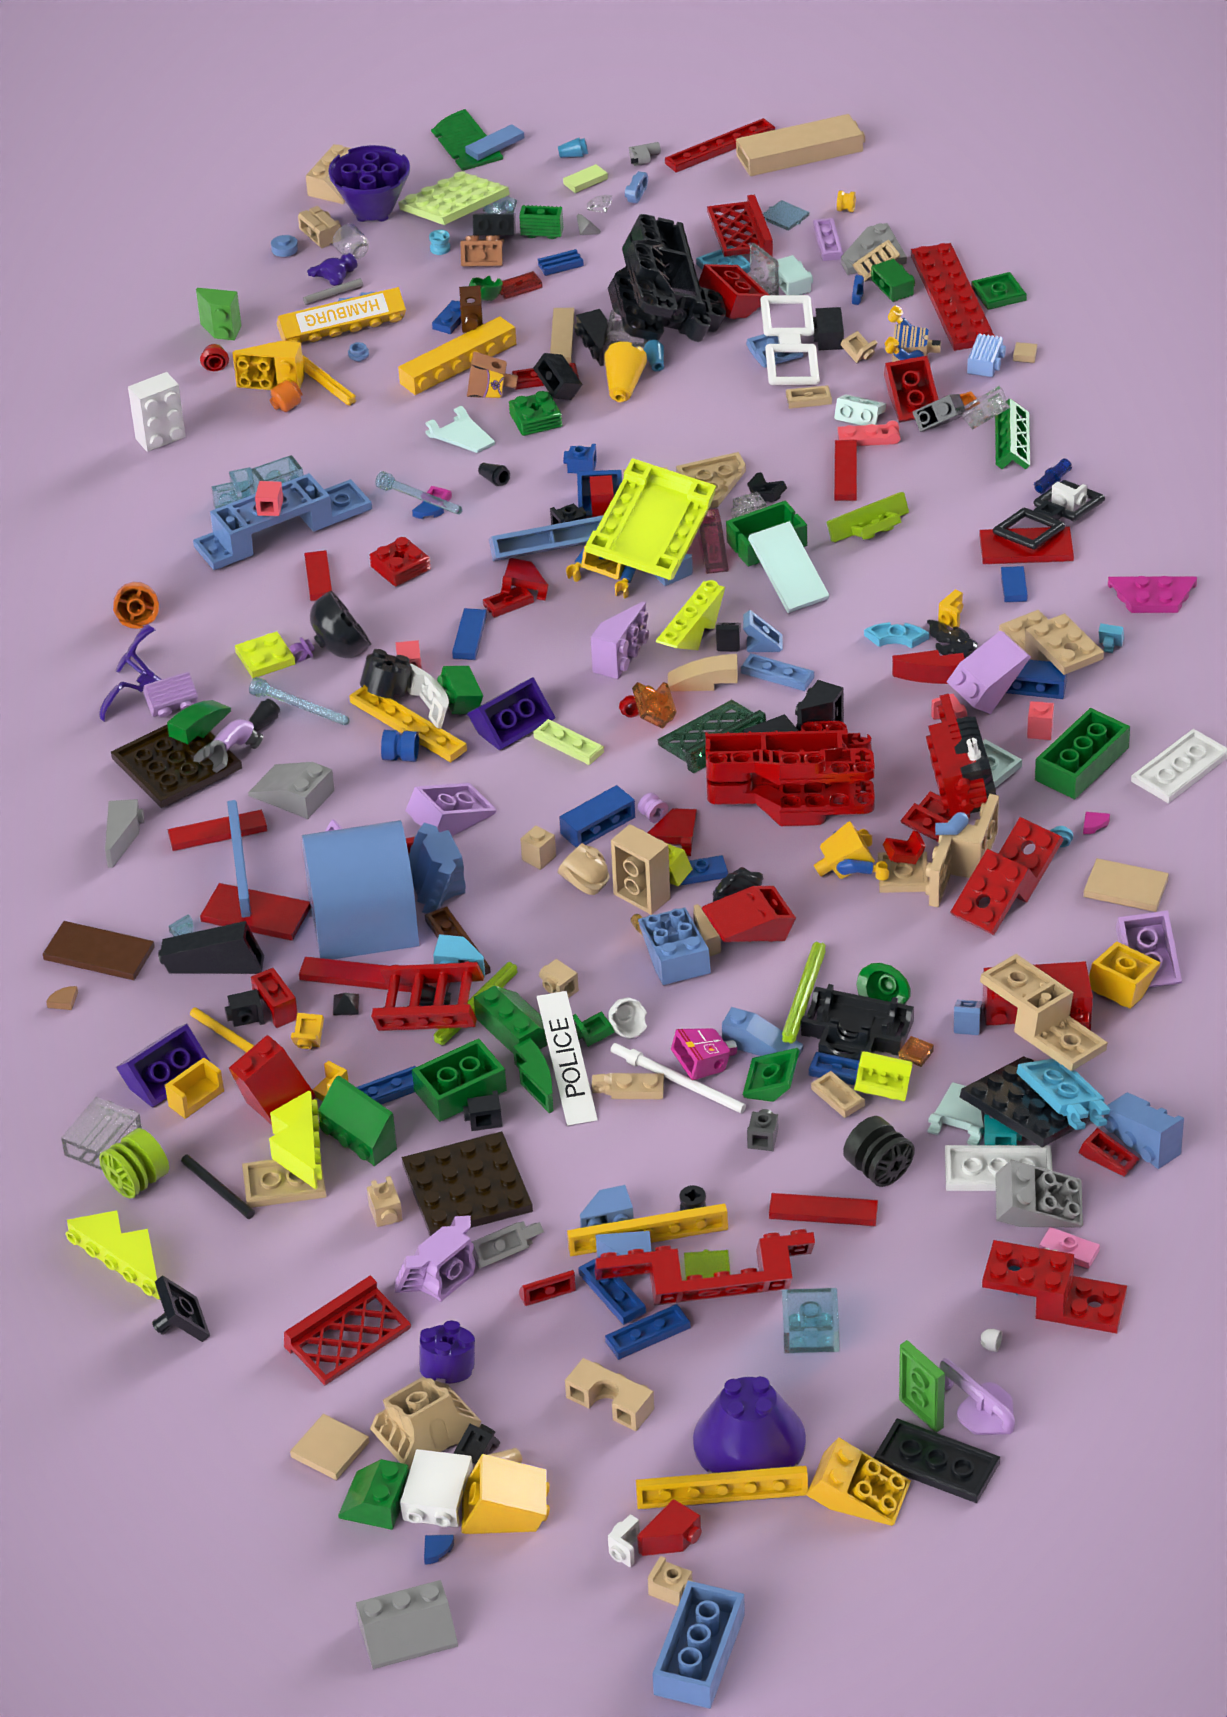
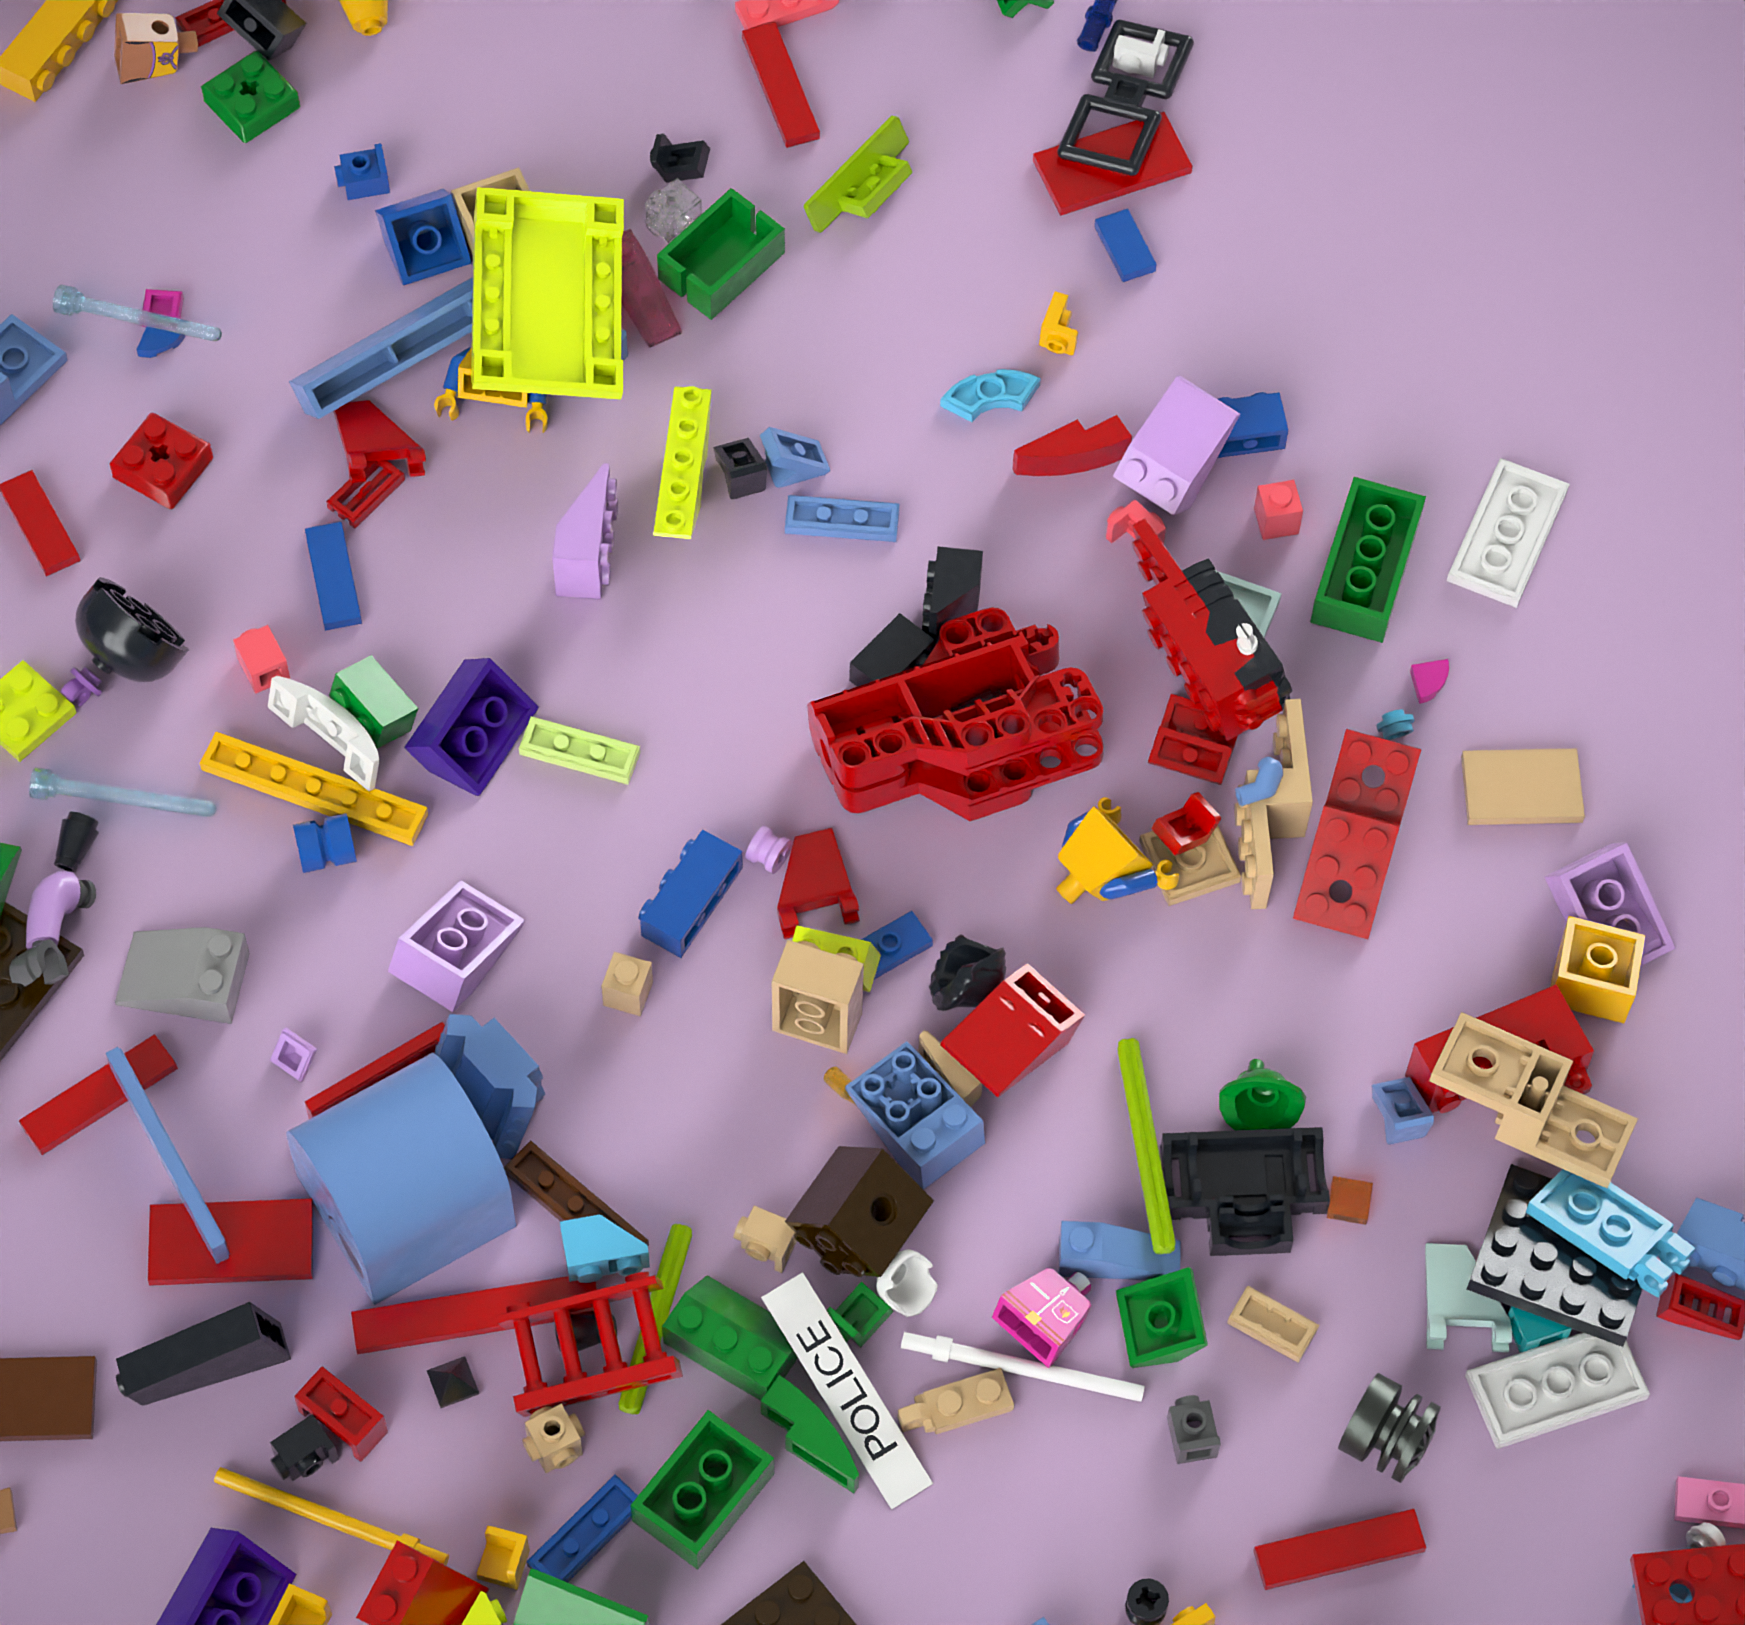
camera: 25 degrees left, 20 degrees up
clear light blue tile [168,914,194,936] -> none
yellow bracket [291,1013,324,1049] -> none
black brick [360,649,412,698] -> none
light aqua flag [425,406,495,453] -> none
black brick [463,1090,502,1131] -> none
black cone [478,462,510,486] -> none
black brick [550,503,587,525] -> none
tan helmet [558,843,610,895] -> none
red slope [589,475,614,517] -> none
red plate [619,695,641,718] -> none
clear orange bracket [632,682,677,729] -> none
clear green fence [657,699,766,773] -> none
tan slope [668,654,738,691] -> none
tan plate [676,452,746,509] -> none
light aqua tile [748,521,829,613] -> none
blue tile [808,1052,860,1085] -> none
neon yellow bracket [854,1052,913,1101] -> none
black piece [927,620,978,658] -> none
light grey slope [995,1160,1083,1227] -> none
tan bracket [999,610,1104,675] -> none
medium azure tile [1098,623,1124,653] -> none
dark pink wing [1108,576,1197,613] -> none
none -> tan brick [522,1404,585,1473]
none -> dark brown brick [784,1146,934,1277]

